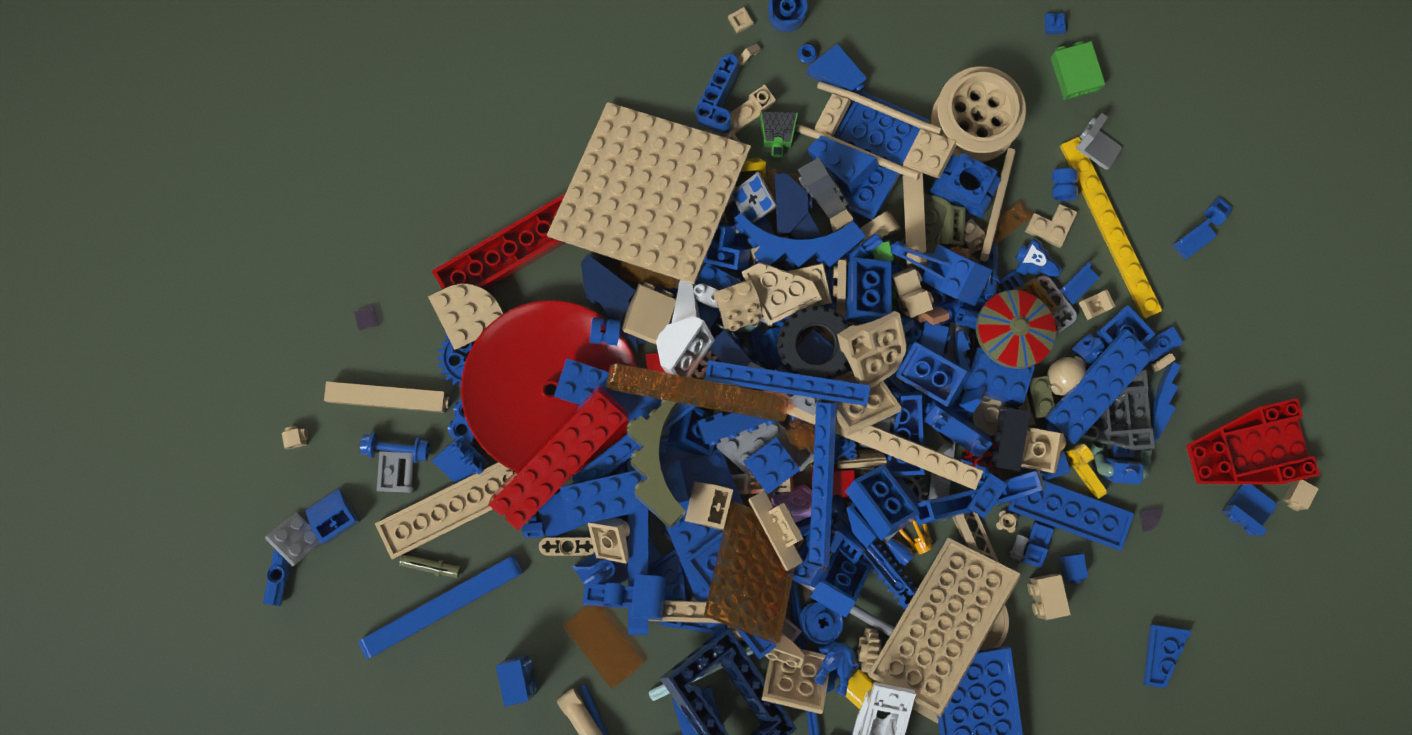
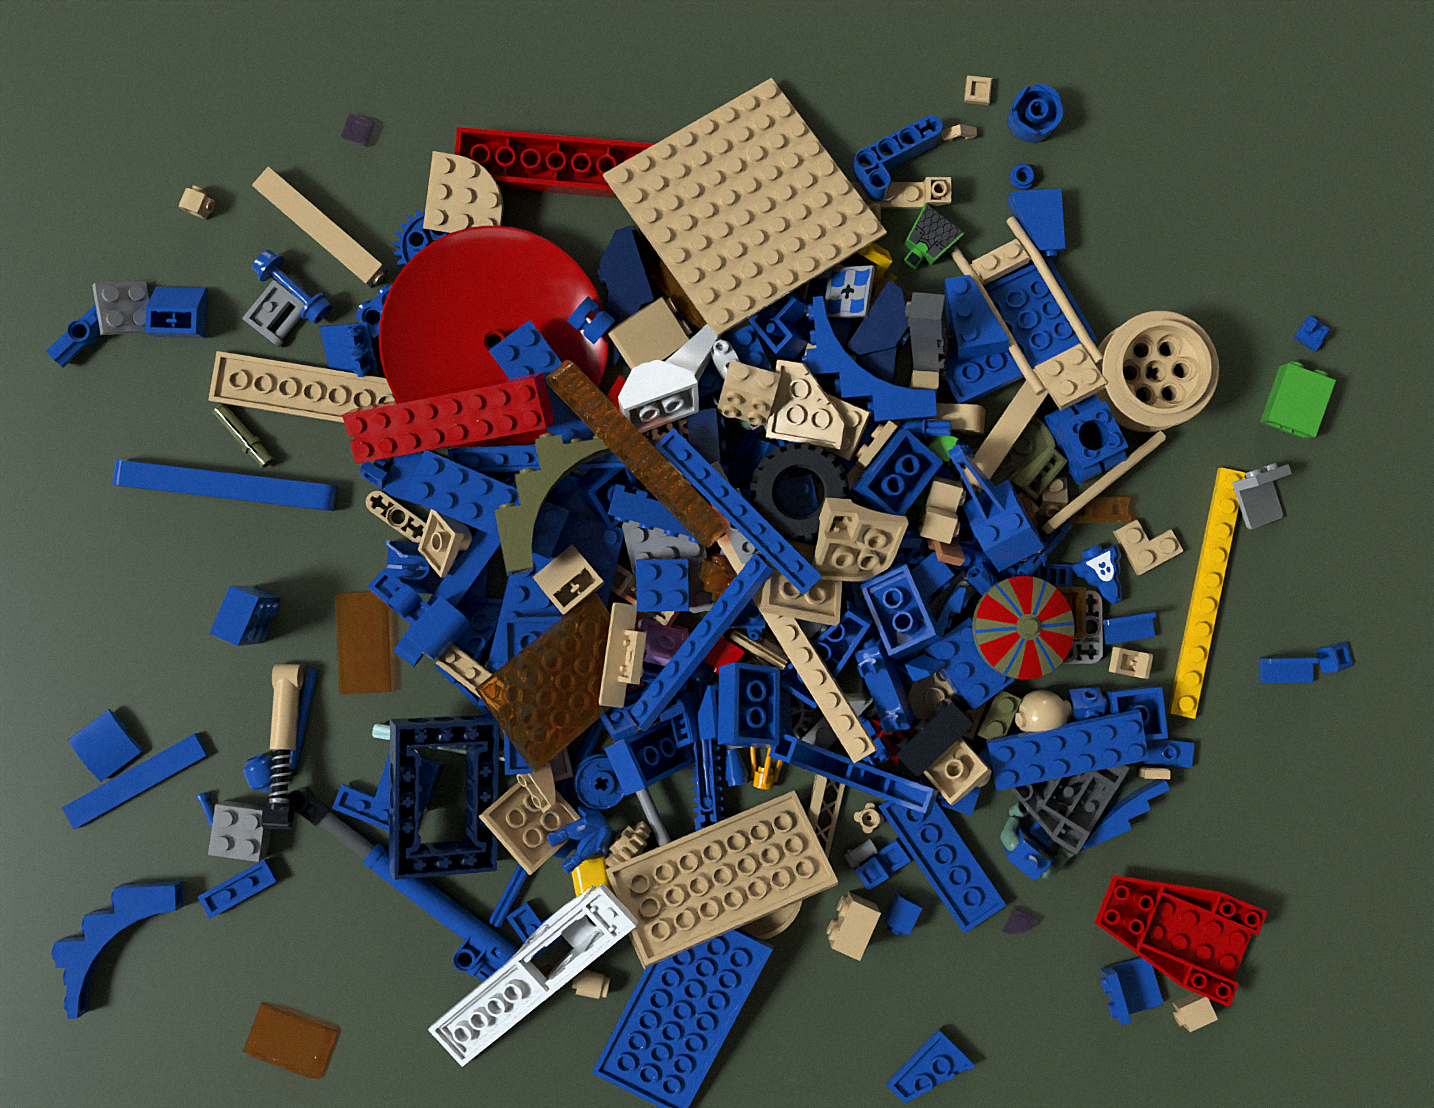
camera: 40 degrees right, 5 degrees up
blue plate [967,473,1007,519] -> none
blue wheel [1052,168,1078,201] -> none
yellow beam [1064,444,1107,499] -> none

